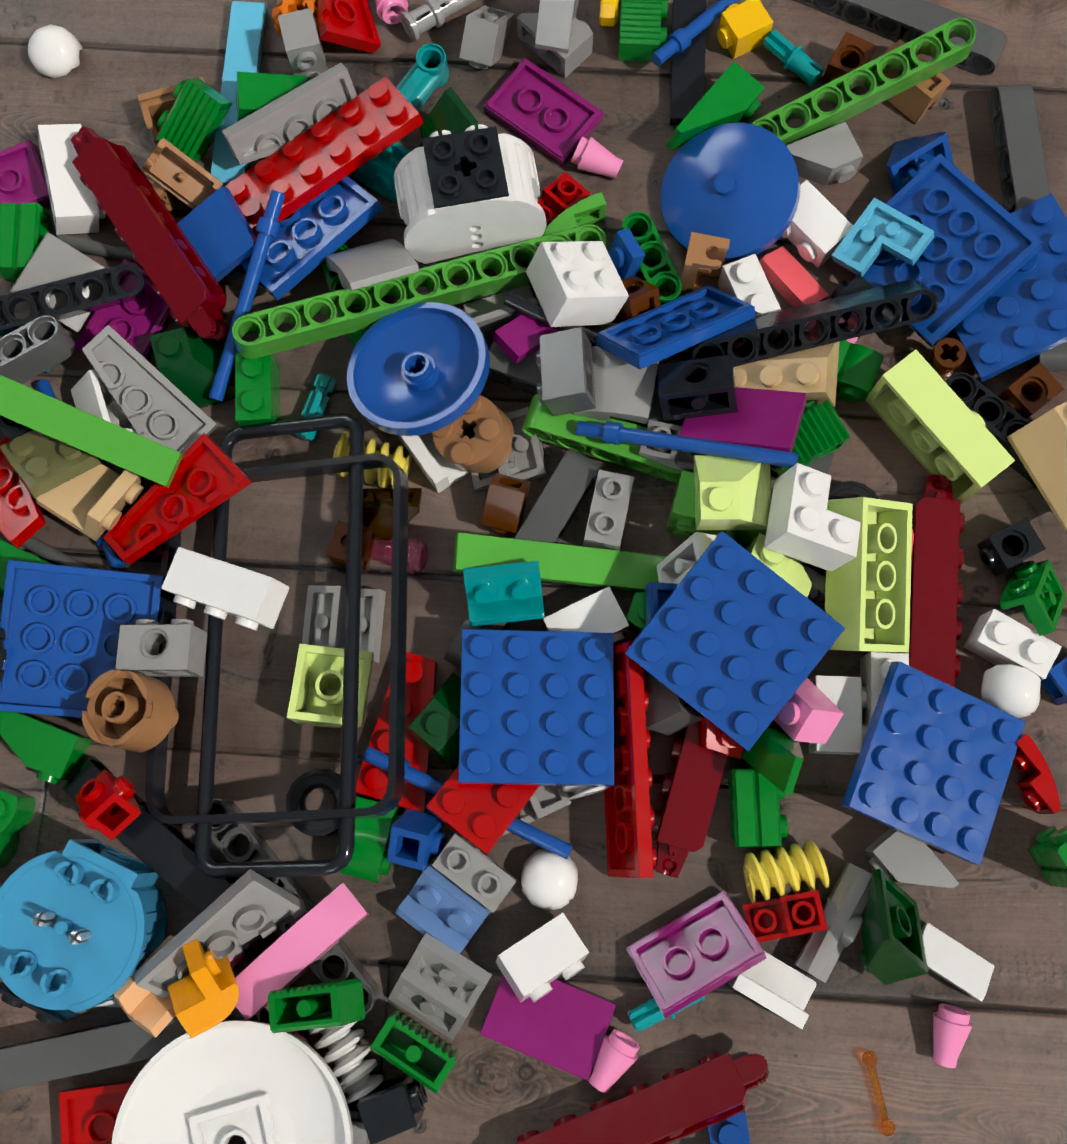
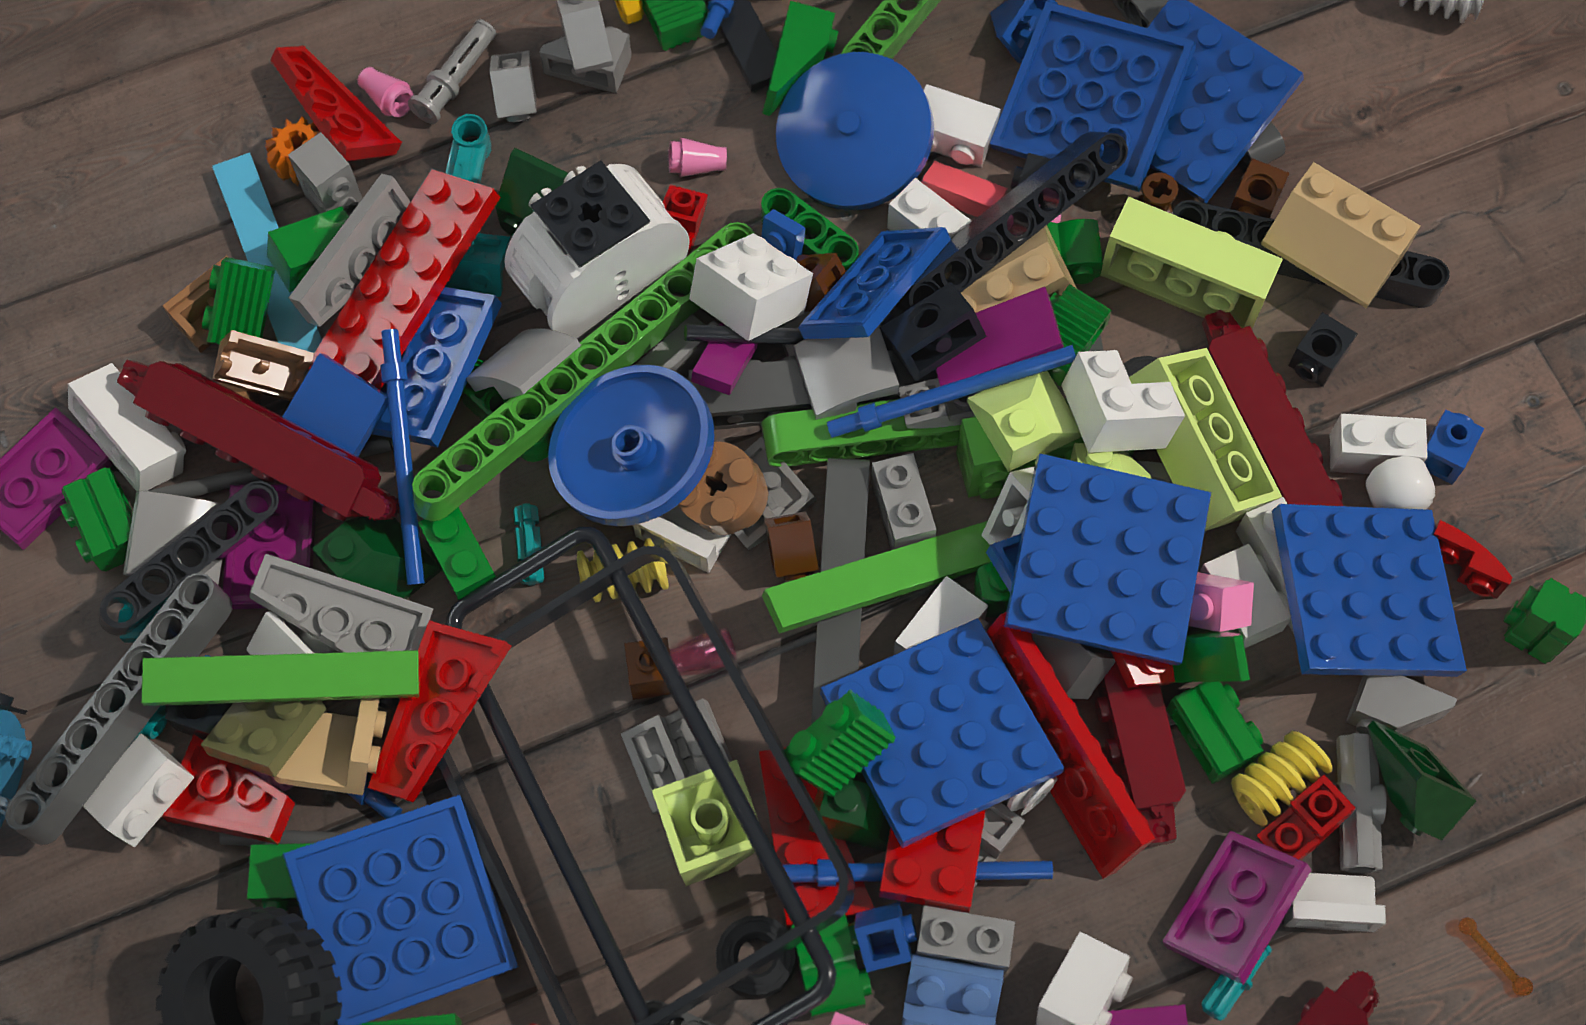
camera: 30 degrees left, 10 degrees down
white hair [28,24,83,78] -> none
medium nougat brick [82,669,179,753] -> none
light grey brick [115,619,208,677] -> none
white brick [161,547,290,631] -> none
dark brown slope [347,488,422,543] -> none
teal bracket [463,561,545,626] -> none
magenta tile [483,58,604,167] -> none
white hair [521,848,578,911] -> none
brick [536,327,596,416] -> none
bright green slope [543,192,606,236] -> none
medium nougat hinge [680,232,730,296] -> none
light grey slope [786,122,863,186] -> none
medium azure plate [832,198,935,277] -> none
white slope [921,922,994,1002] -> none
bright pink cone [932,1004,973,1068] -> none
green bracket [999,559,1067,636] -> none
none -> green brick [784,689,896,796]

